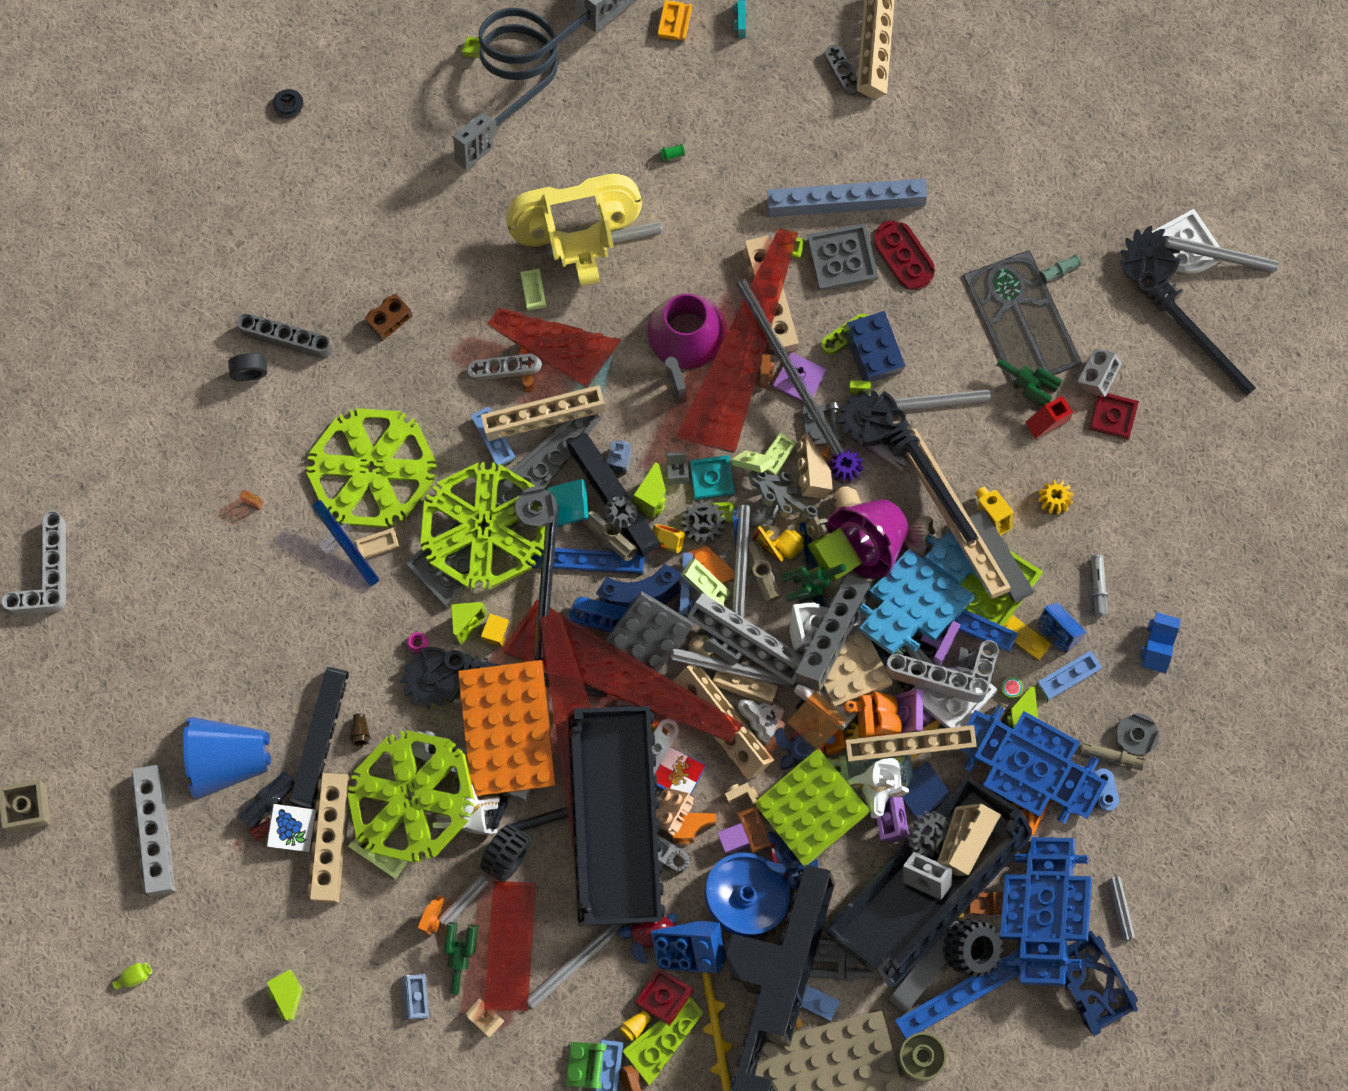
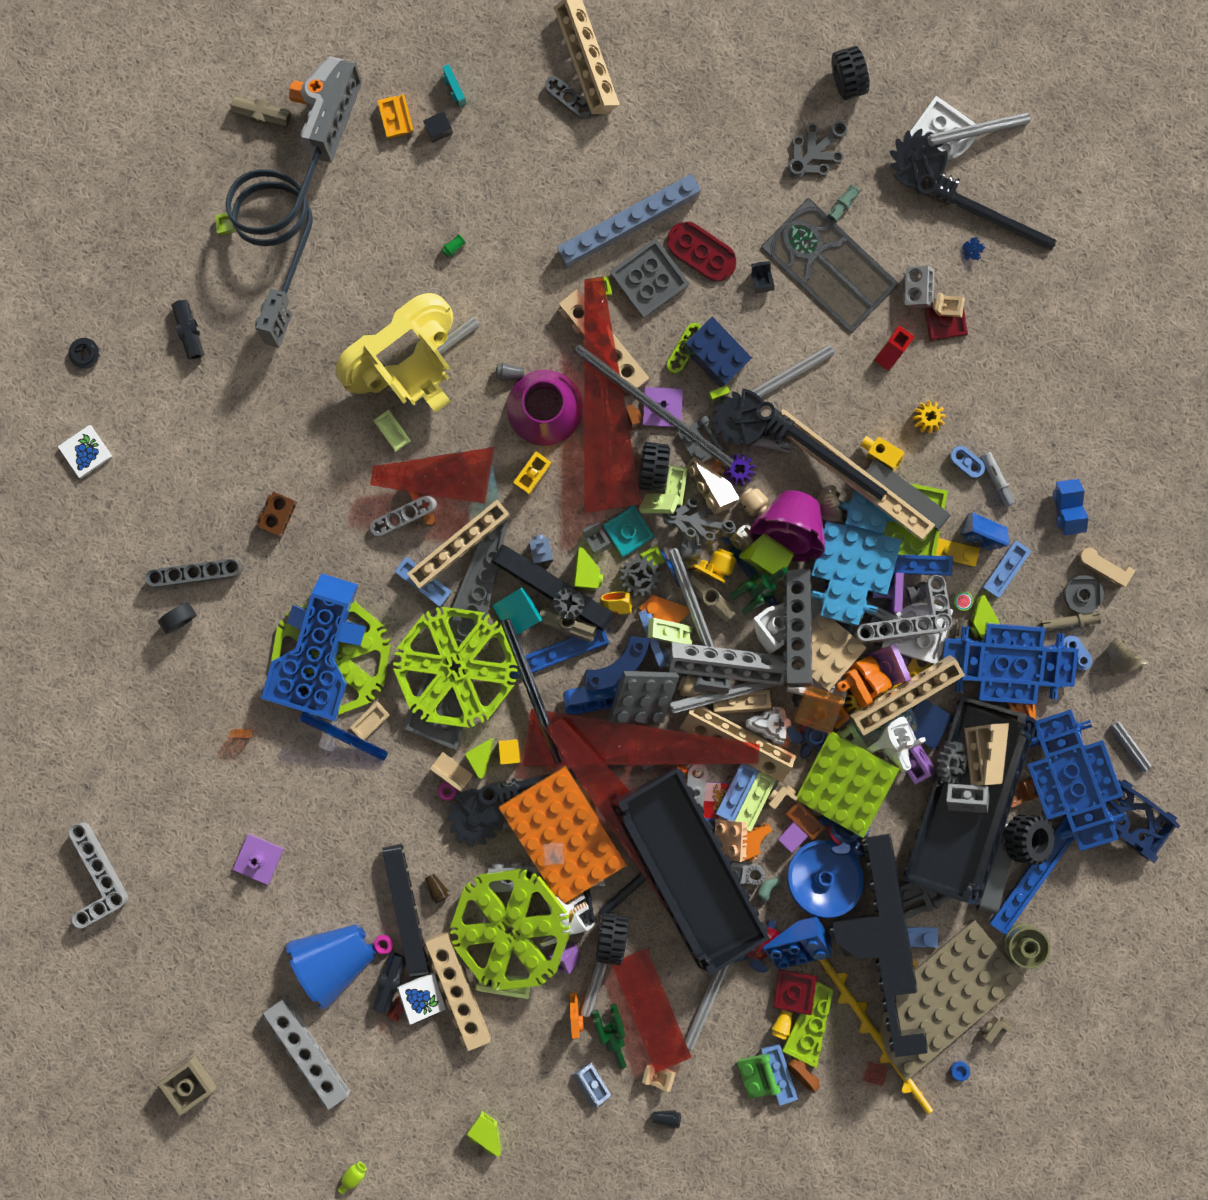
camera: 35 degrees left, 15 degrees up
dark grey plate [515,486,557,528] -> none
dark grey plate [665,357,687,404] -> none
dark green plant [996,359,1063,407] -> none
none -> white tile [58,425,112,478]
none -> black piece [171,299,205,360]
none -> medium lavender tile [233,834,284,885]
none -> blue piece [261,573,366,721]
none -> dark pink plate [374,935,393,955]
none -> black panel [423,112,453,143]
none -> tan panel [430,752,474,791]
none -> dark grey cone [496,362,524,381]
none -> yellow brick [513,451,552,495]
none -> clear plate [543,842,565,865]
none -> medium lavender panel [549,942,581,974]
none -> black tyre [638,442,670,492]
none -> black cone [652,1110,681,1130]
none -> medium blue plate [715,762,759,821]
none -> yellowish green plate [734,771,776,832]
none -> black bracket [751,261,775,294]
none -> sand green arm [757,877,782,902]
none -> dark grey plant [787,121,848,178]
none -> black tyre [831,46,870,100]
none -> tan bracket [933,293,965,317]
none -> medium blue plate [950,446,985,478]
none -> clear blue plant [962,237,985,261]
none -> tan leg [1077,548,1136,587]
none -> dark tan hair [1108,638,1149,674]

